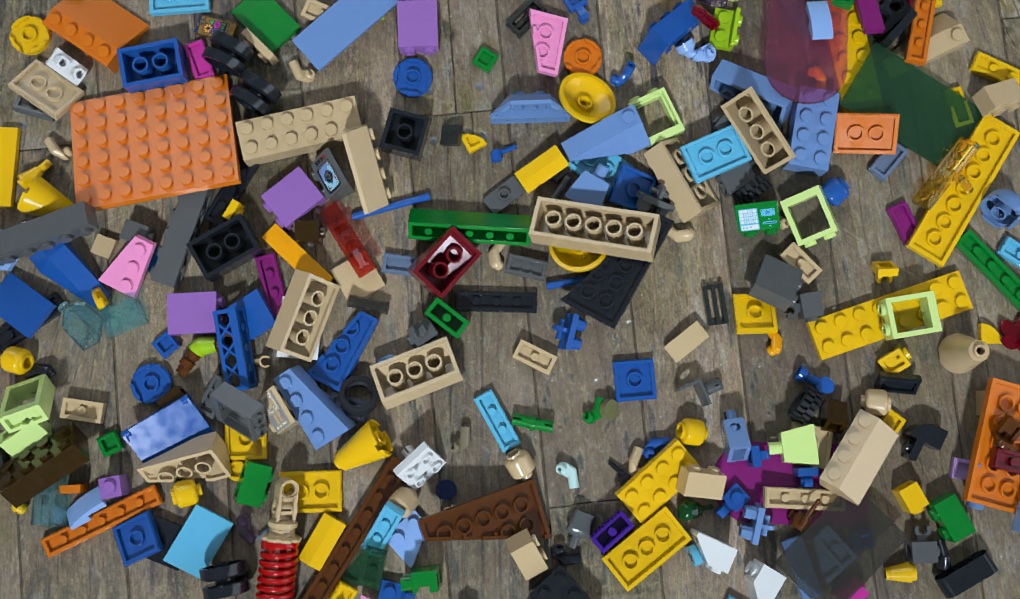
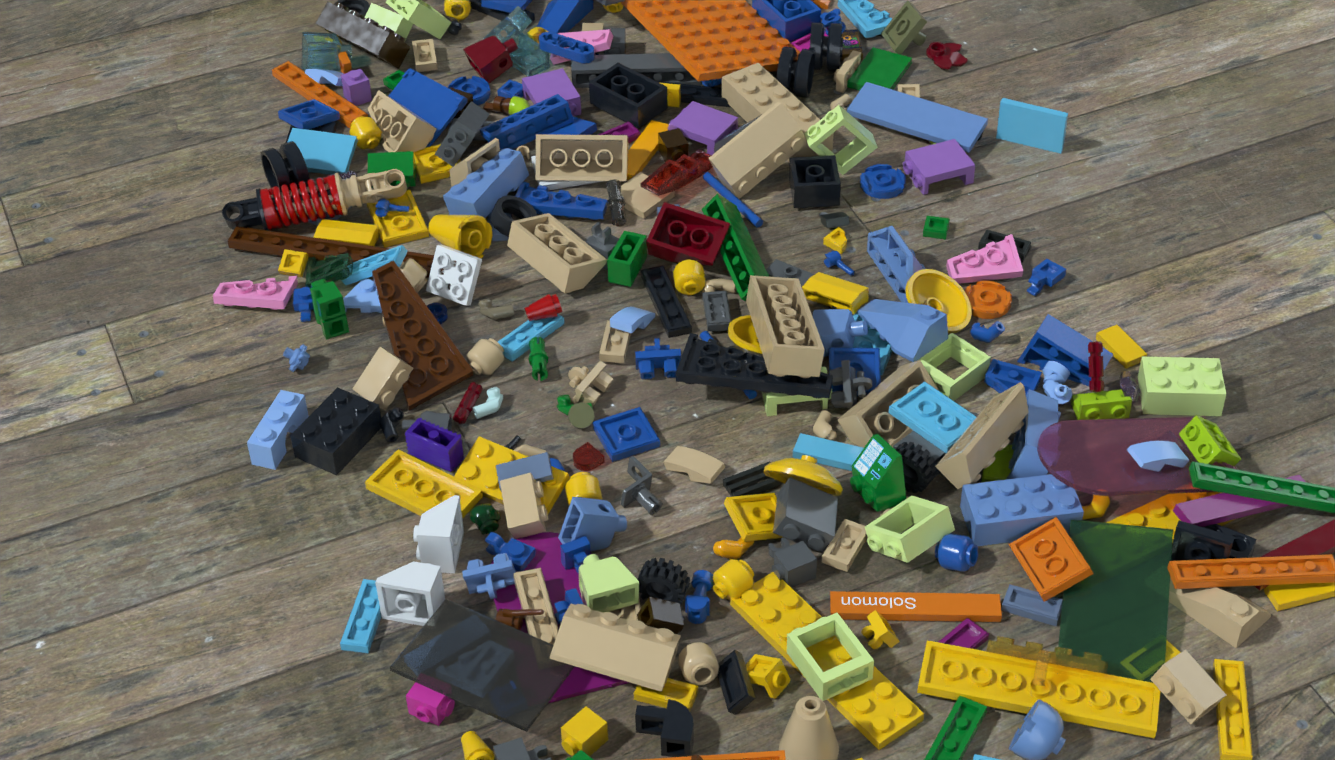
camera: 75 degrees right, 40 degrees down
none -> blue hand [375,198,409,217]
none -> dark red axle [453,382,483,424]
none -> dark red torso [463,36,518,83]
none -> sand blue tile [496,452,553,490]
none -> red cone [524,294,563,321]
none -> blue beam [539,32,595,63]
none -> tan hips [568,360,614,407]
none -> clear red tile [573,442,605,471]
none -> light blue slope [610,307,655,333]
none -> yellow head [673,259,706,295]
none -> yellow head [713,559,754,600]
none -> yellow dish [763,455,843,496]
none -> medium azure tile [793,433,864,471]
none -> yellowish green window [804,105,878,175]
none -> blue brick [820,9,846,35]
none -> orange tile [830,591,1002,622]
none -> blue wing [984,359,1042,394]

